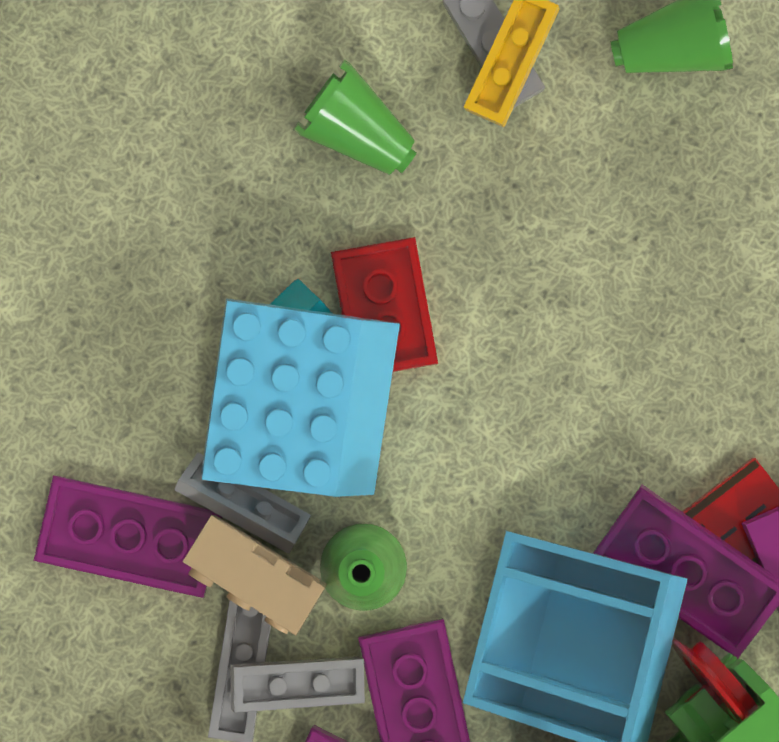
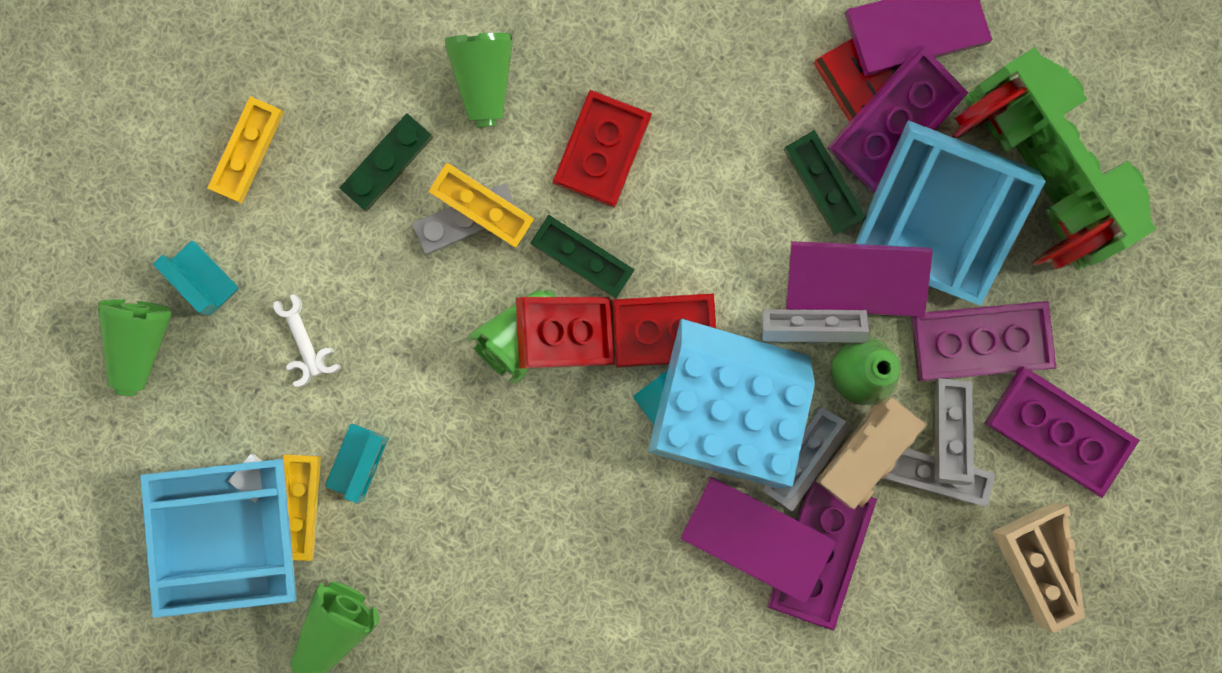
camera: 85 degrees left, 0 degrees up
none -> red tile [515,297,614,369]
none -> dark green plate [530,215,635,299]
none -> red tile [552,89,652,208]
none -> magenta tile [680,477,837,604]
none -> light grey plate [763,309,869,343]
none -> dark green plate [783,130,866,236]
none -> magenta tile [786,241,933,317]

